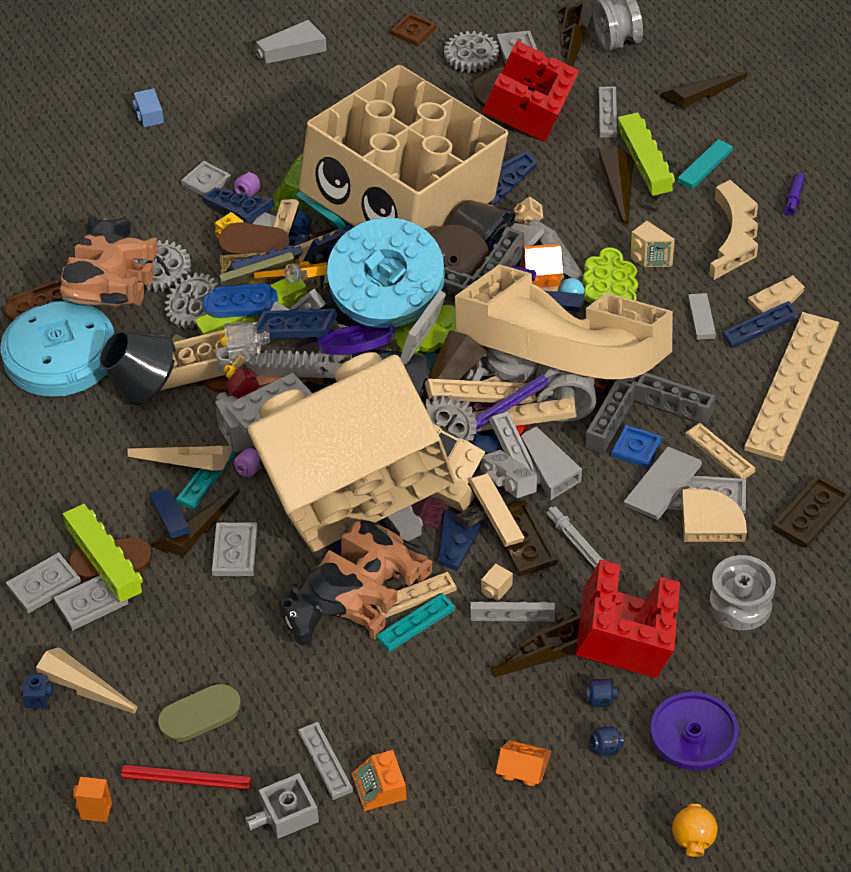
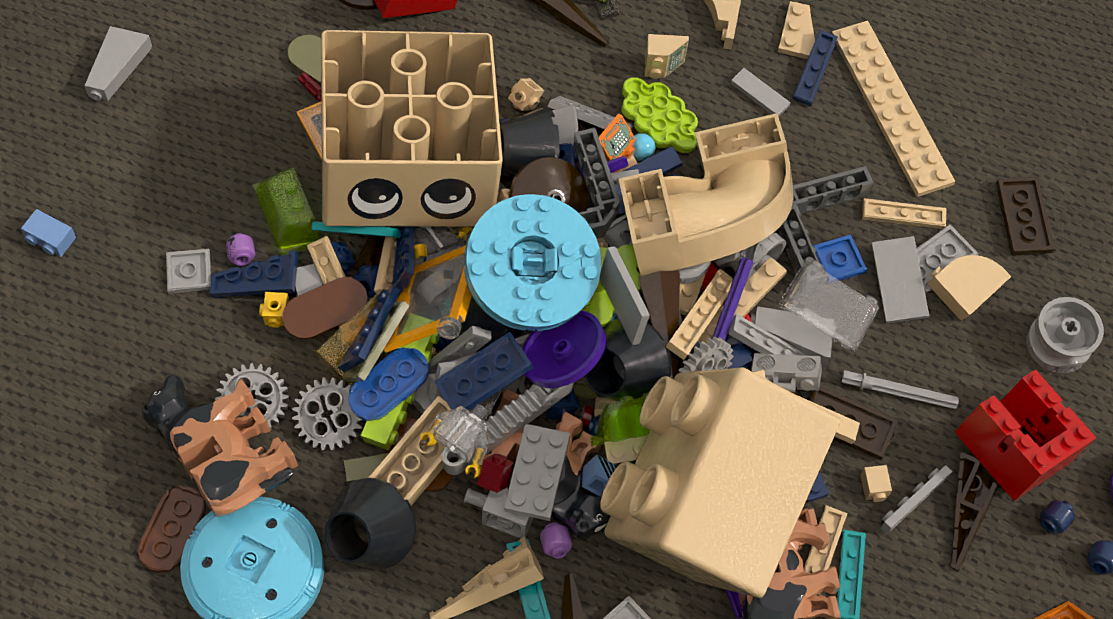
camera: 50 degrees left, 15 degrees up
none -> clear windscreen [778,260,879,352]

